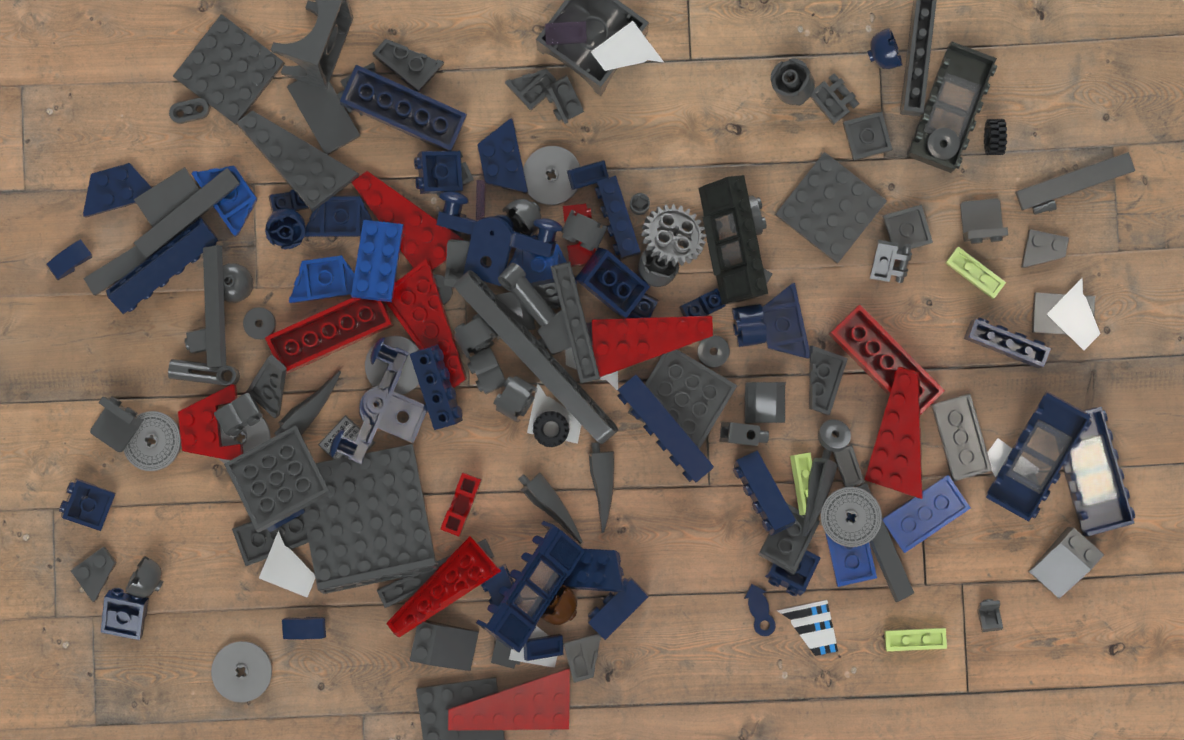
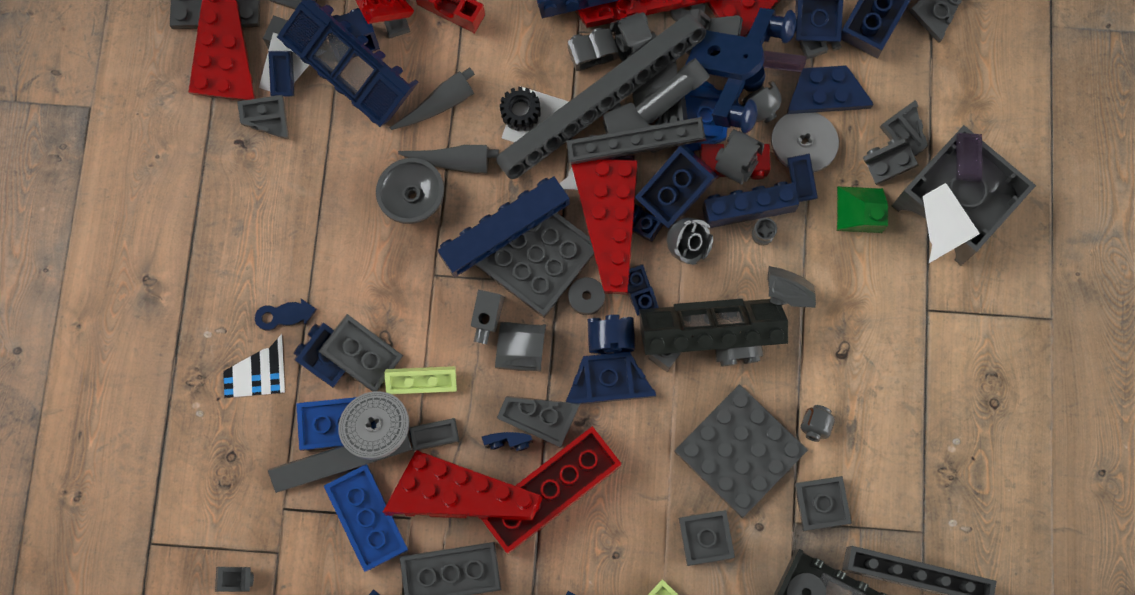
camera: 95 degrees right, 10 degrees down
dark grey brick [493,376,538,423] -> none
reddish brown cylinder [541,584,577,625] -> none
dark blue wing [563,549,627,593] -> none
dark blue brick [588,577,649,640] -> none
light grey gear [641,204,706,266] -> none
dark blue brick [733,450,796,536] -> none
dark grey brick [771,58,815,106] -> none
dark grey piece [802,450,838,537] -> none
dark grey plate [810,73,859,125] -> none
dark grey piece [818,420,851,452] -> none
dark blue cylinder [867,28,903,69] -> none
plate [870,240,912,283] -> none
yellowish green plate [884,628,947,652] -> none
none -> dark grey dish [376,158,444,224]
none -> dark blue slope [482,432,533,452]
none -> dark grey slope [767,266,816,308]
none -> dark grey head [801,405,835,442]
none -> green slope [837,186,888,233]

